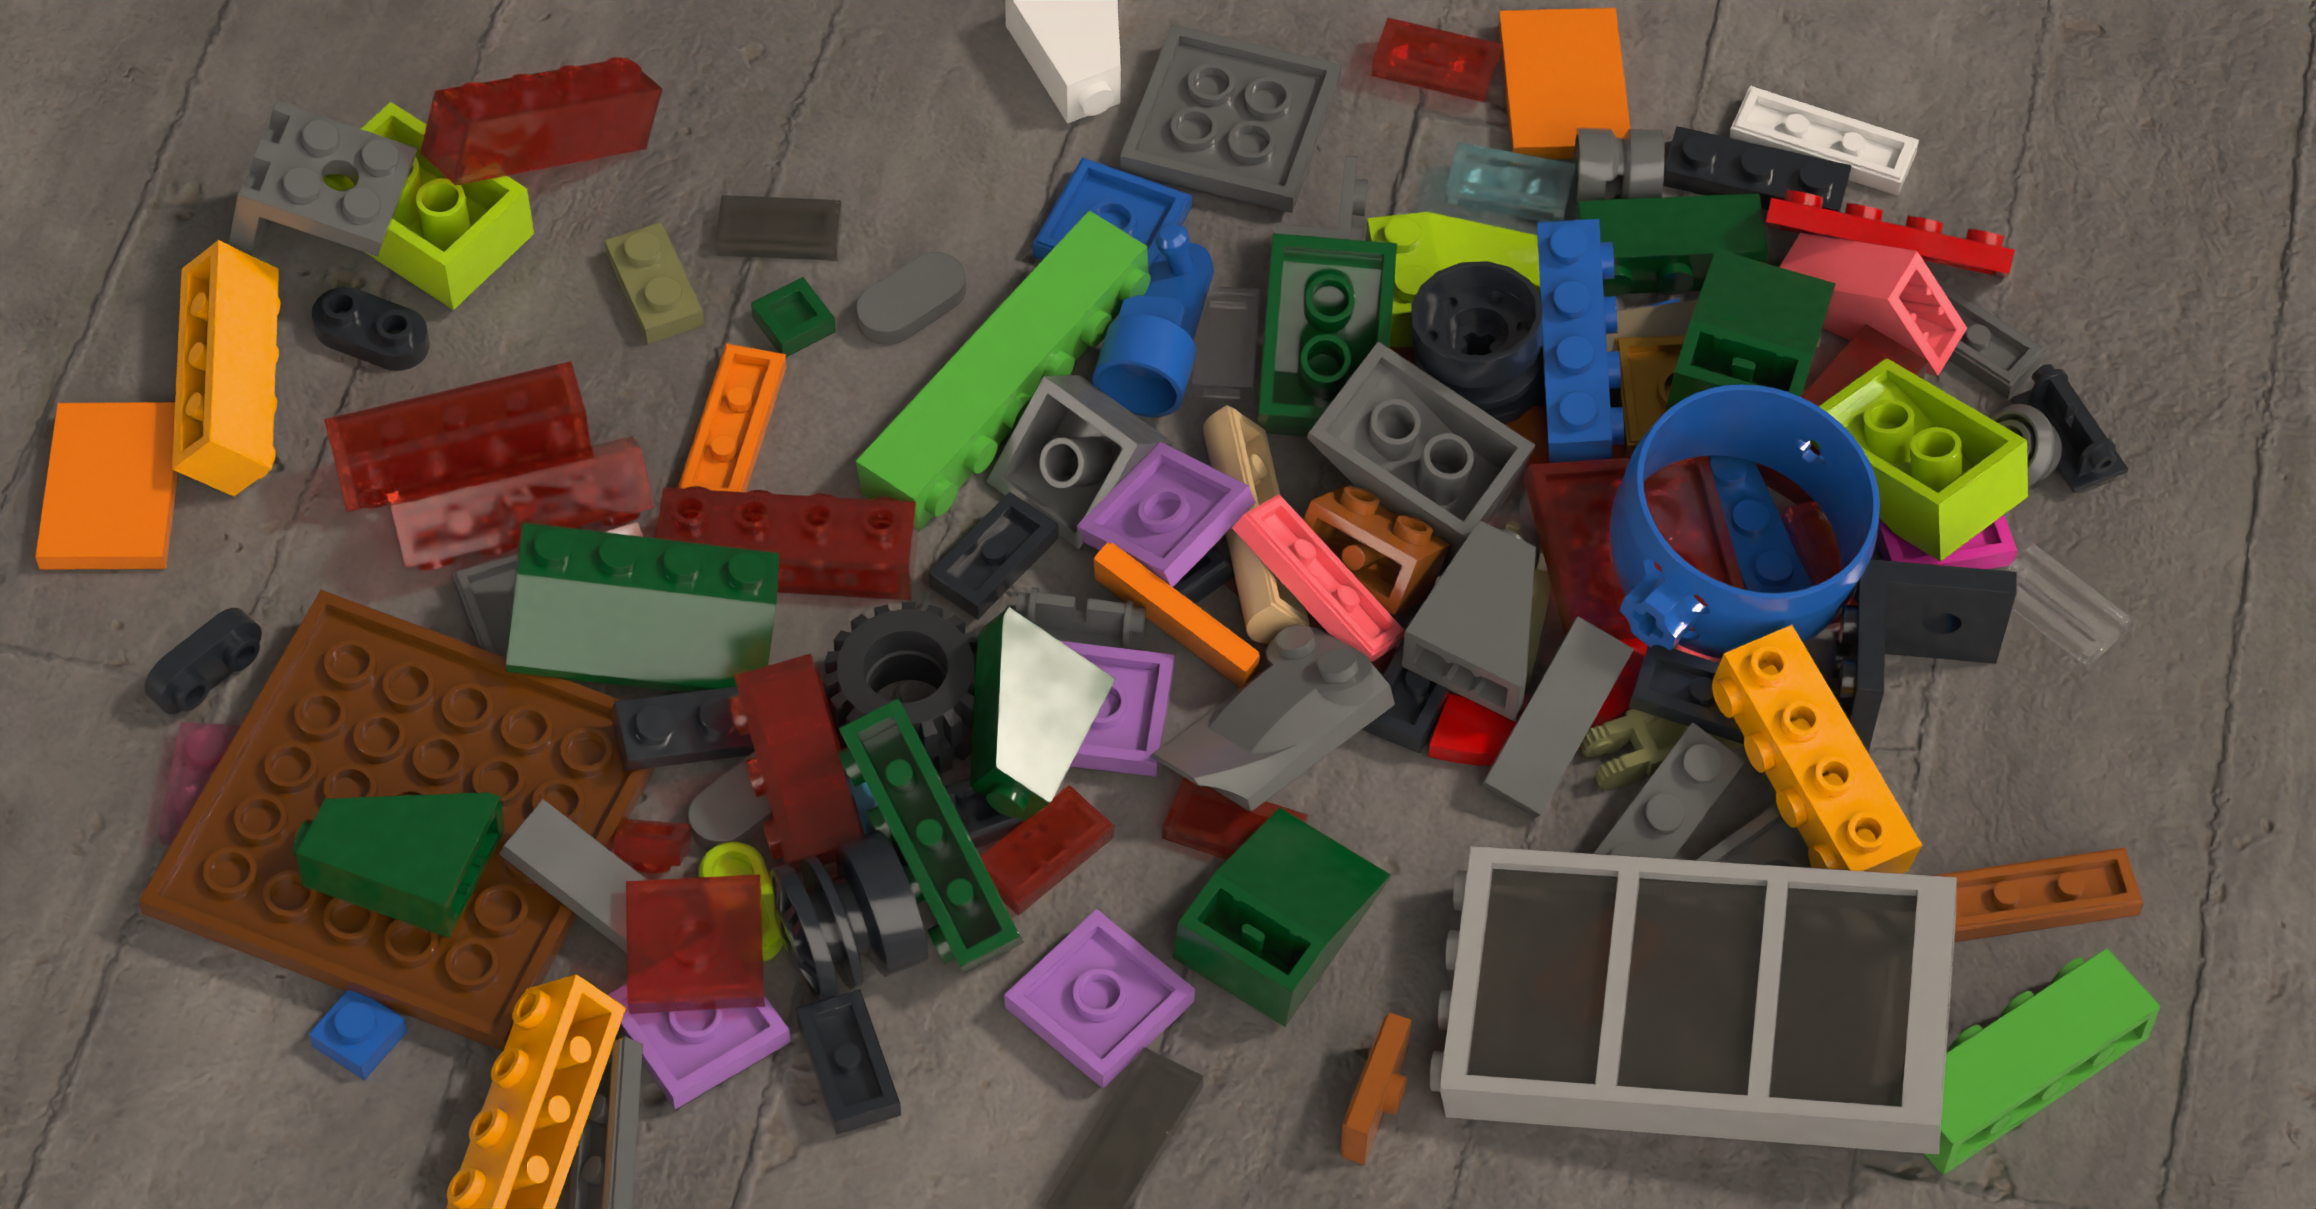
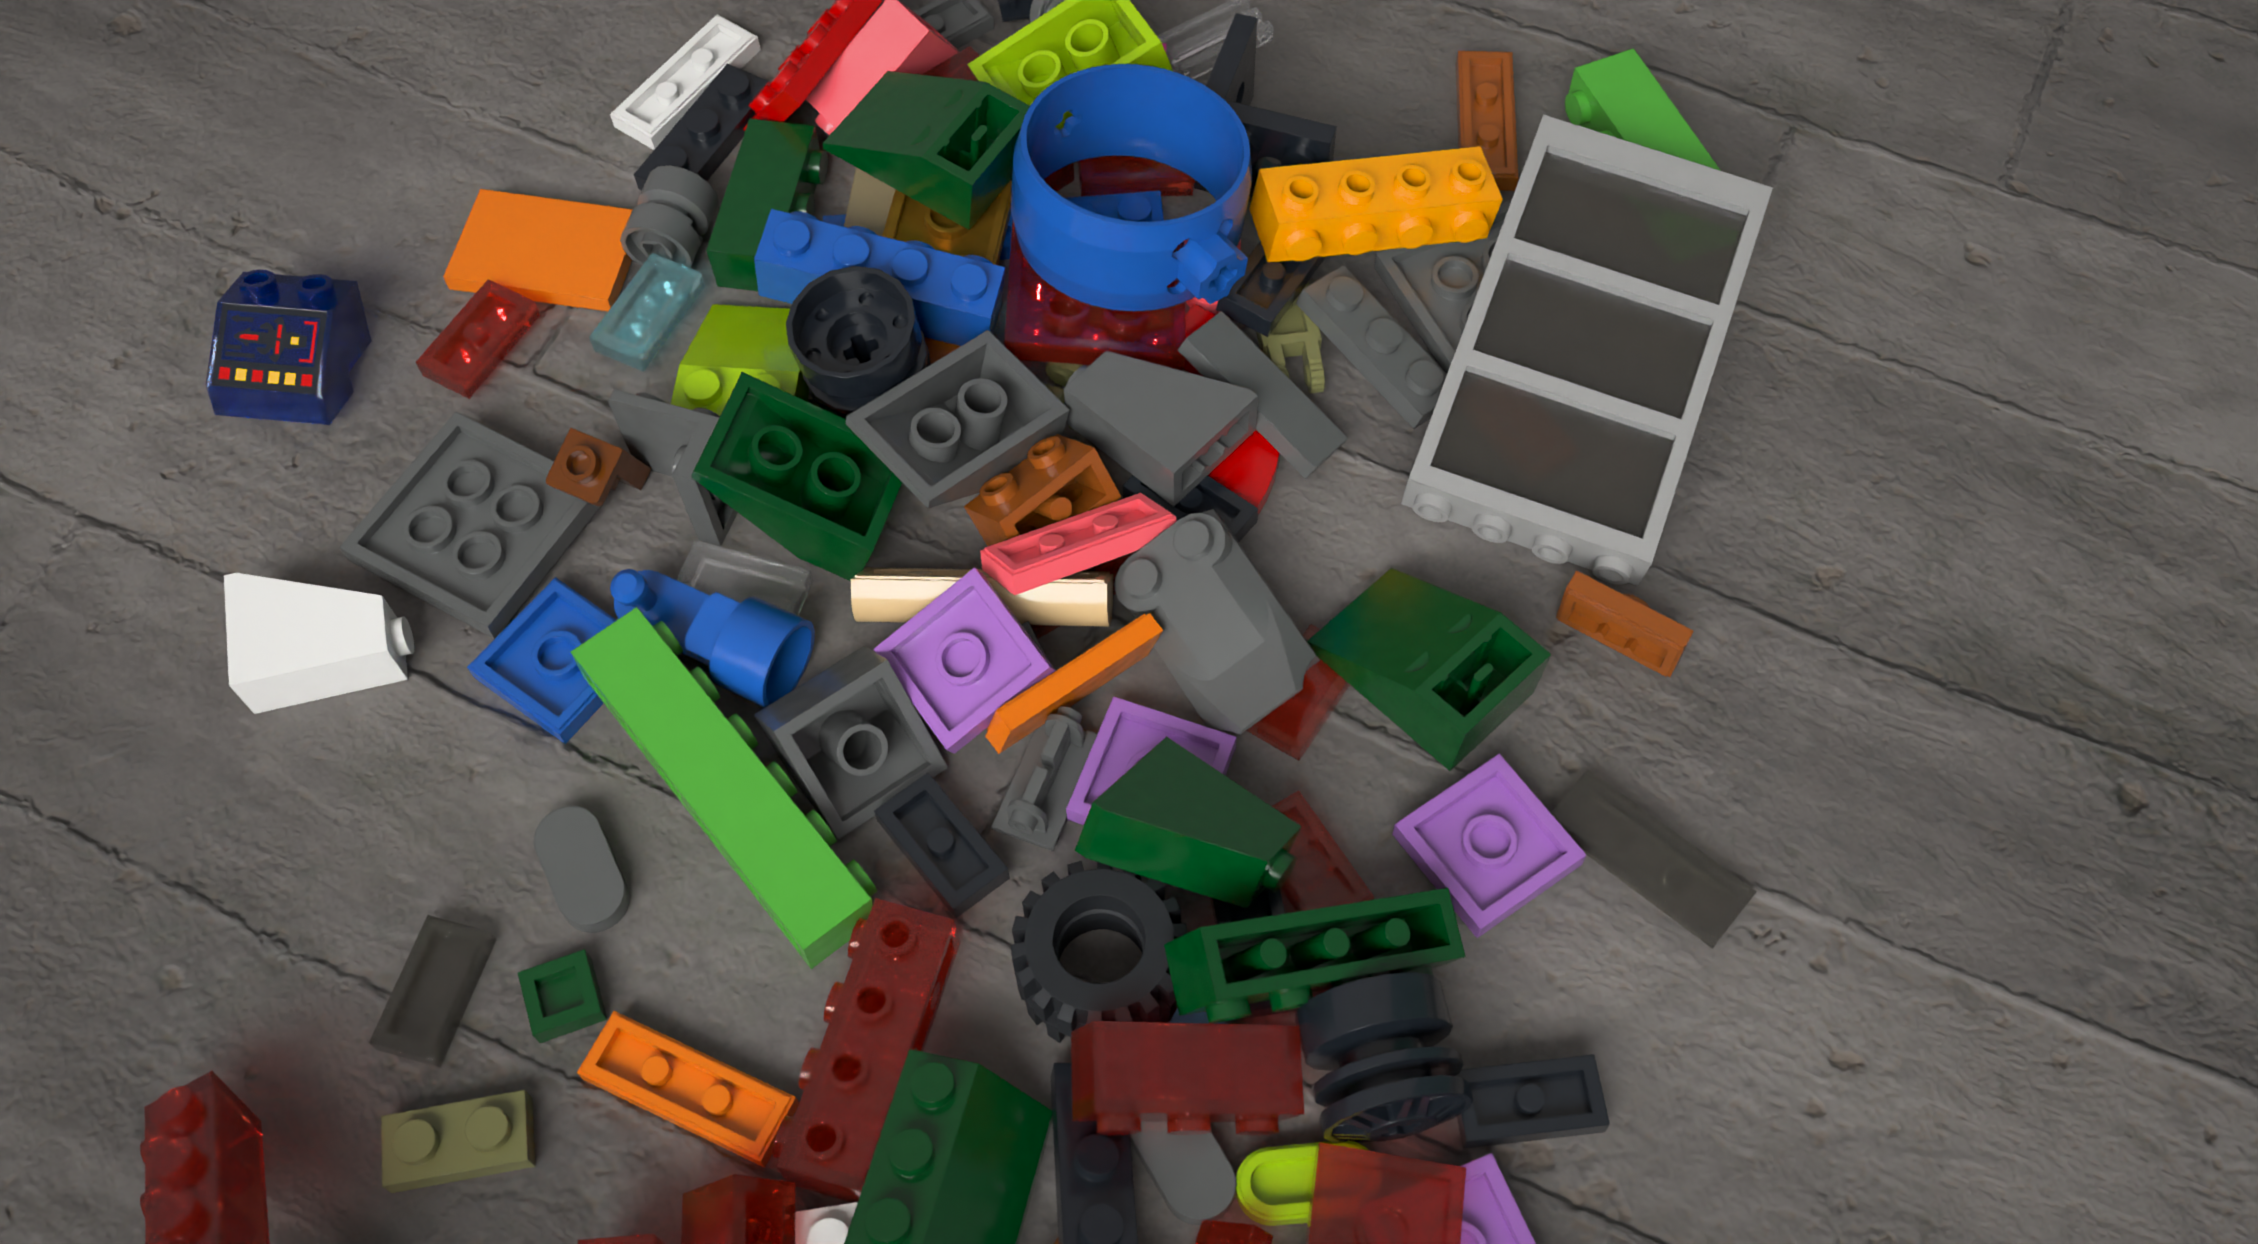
camera: 75 degrees left, 5 degrees up
none -> reddish brown bracket [546,427,651,507]

